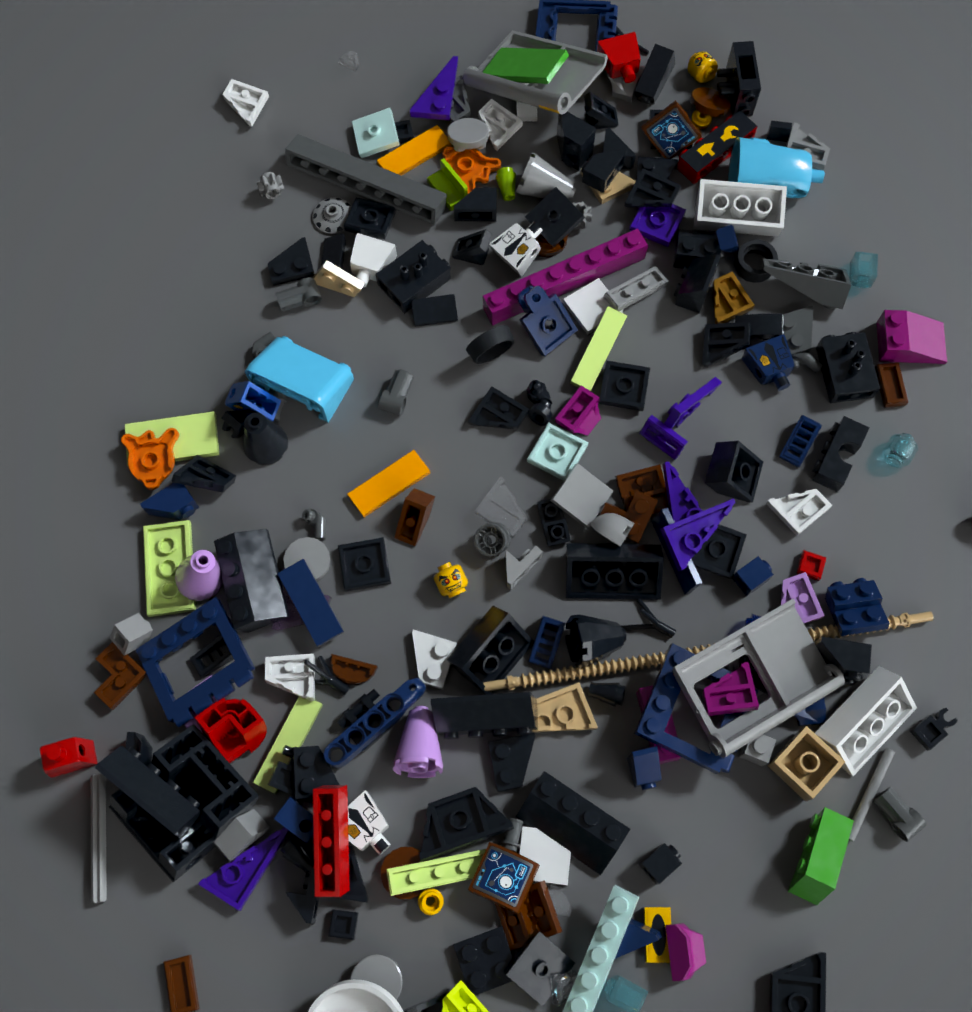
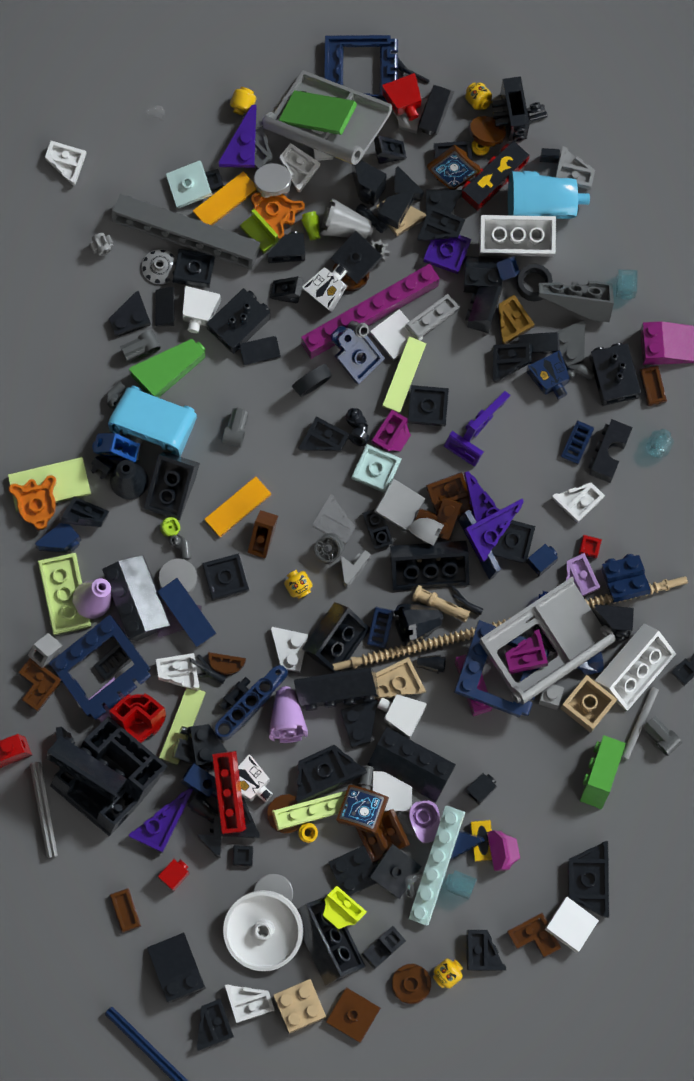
camera: 10 degrees left, 5 degrees up
light grey slope [214,809,270,862] -> none
tan wing [313,260,364,297] -> none
dark blue slope [627,746,662,791] -> none
black slope [705,440,763,503] -> none
none -> bright green slope [129,339,206,398]
none -> black slope [144,451,200,520]
none -> red brick [158,859,189,892]
none -> lime tile [160,517,180,537]
none -> yellow head [230,87,256,116]
none -> dark grey pin [348,321,369,338]
none -> black axle [356,204,388,233]
none -> white torso [377,695,427,739]
none -> lavender piece [409,800,440,843]
none -> tan pin [412,585,470,623]
none -> black plate [527,102,548,122]

